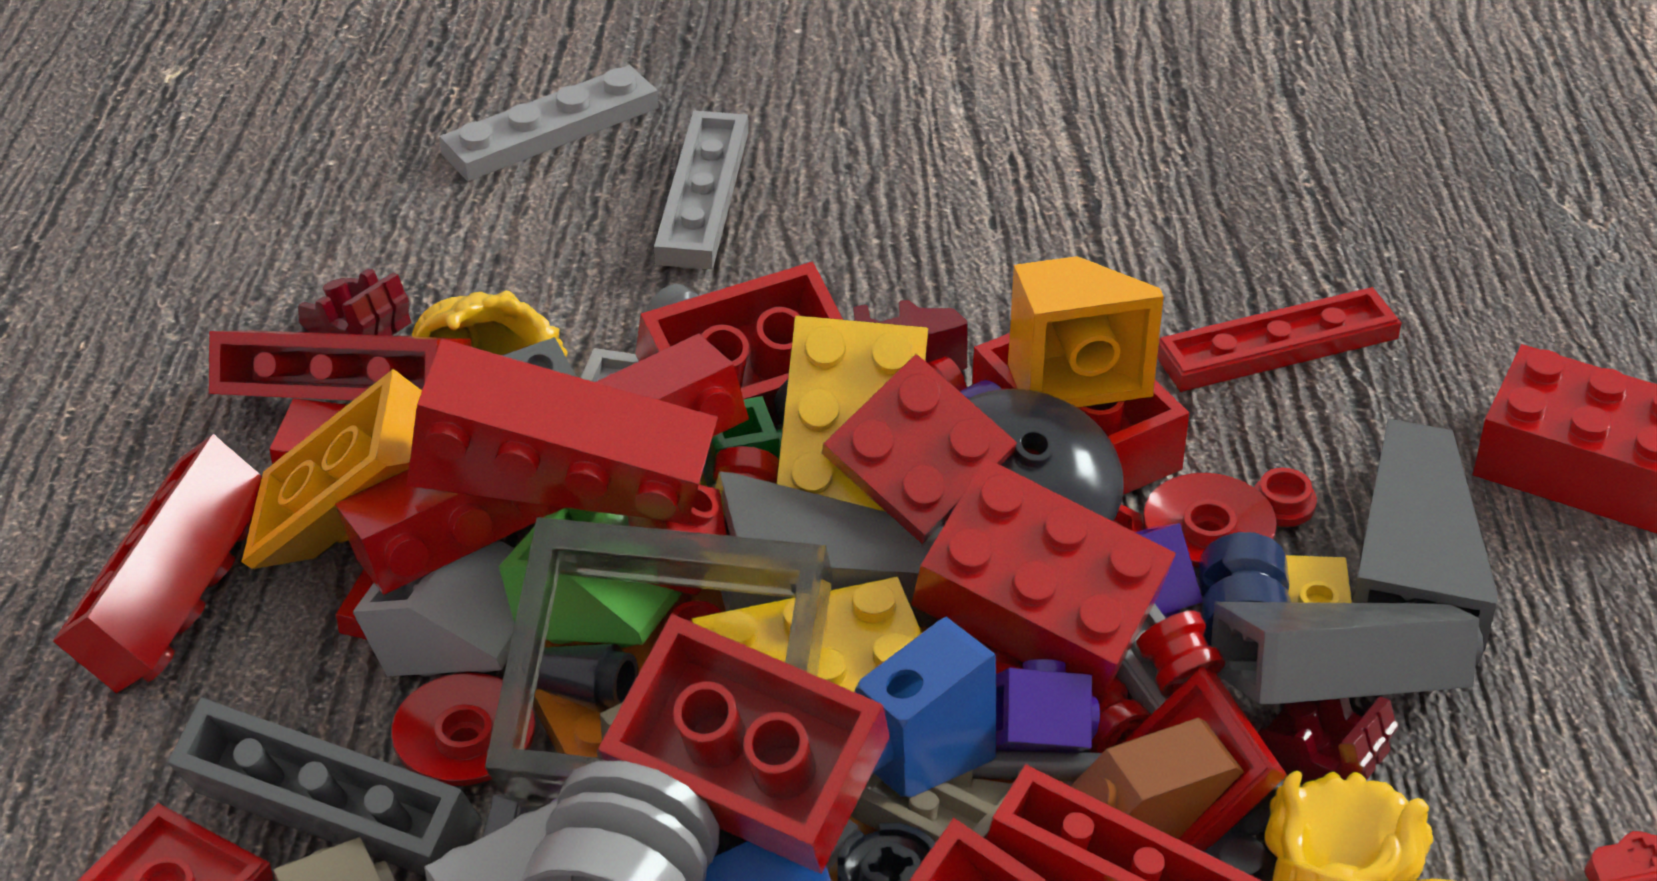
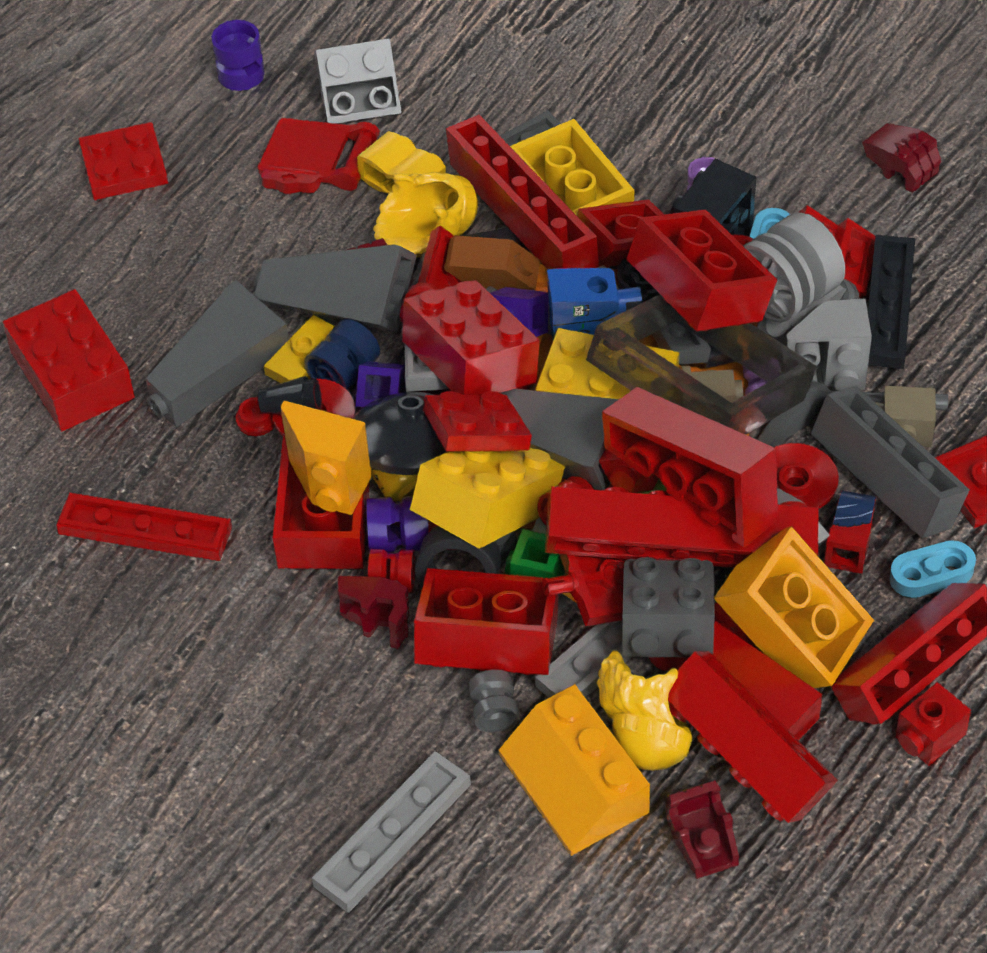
camera: 145 degrees left, 10 degrees up
none -> black cone [258,376,322,415]
none -> light orange slope [498,684,650,856]
none -> leg [824,490,876,574]
none -> medium azure plate [890,541,976,598]
none -> red brick [895,682,971,766]

